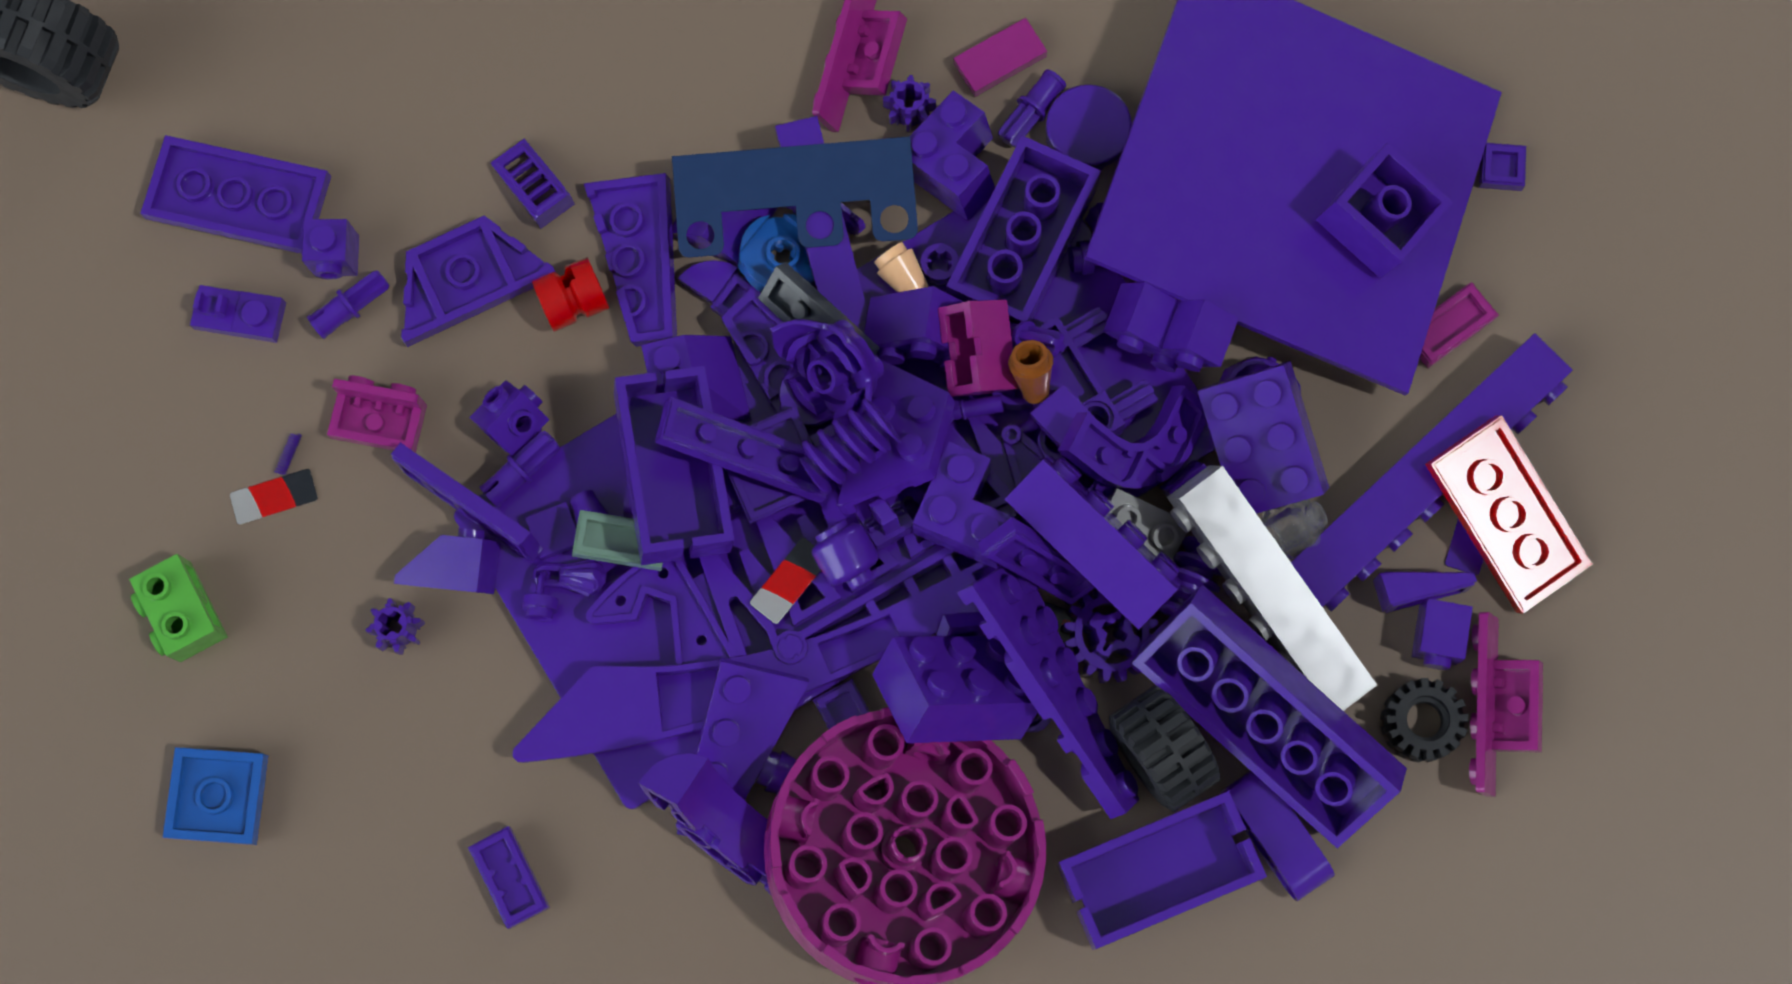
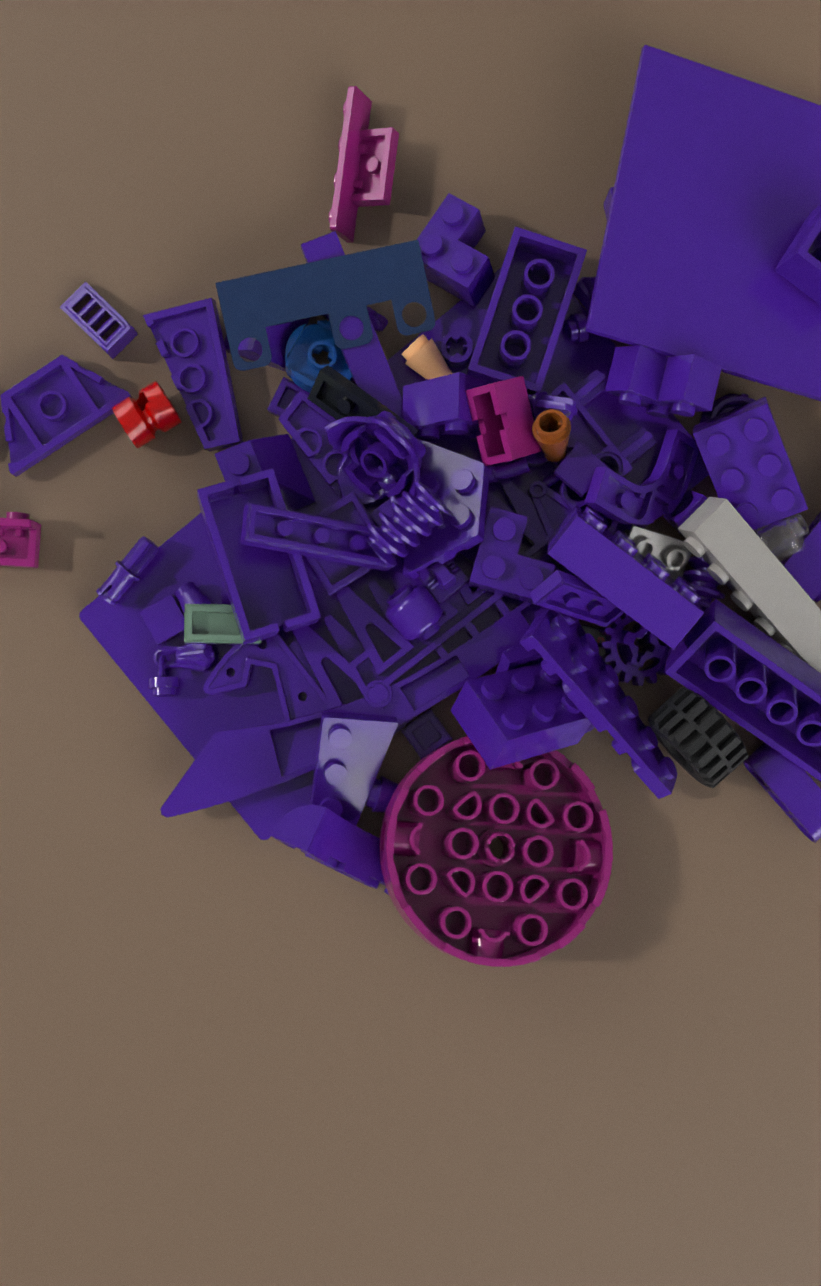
camera: 15 degrees left, 10 degrees up
dark purple gear [366,598,425,655] -> none
dark purple tile [391,442,543,561] -> none
dark purple slope [394,528,500,594] -> none
dark purple plate [468,826,550,929] -> none
dark purple brick [469,380,550,457] -> none
dark purple tile [678,260,739,304] -> none
sticker [750,538,821,624] -> none
dark purple gear [883,75,936,132] -> none
magenta tile [953,17,1047,97] -> none
dark purple axle [998,69,1066,148] -> none
dark purple tile [1046,85,1132,171] -> none
dark purple piece [1057,791,1267,950] -> none

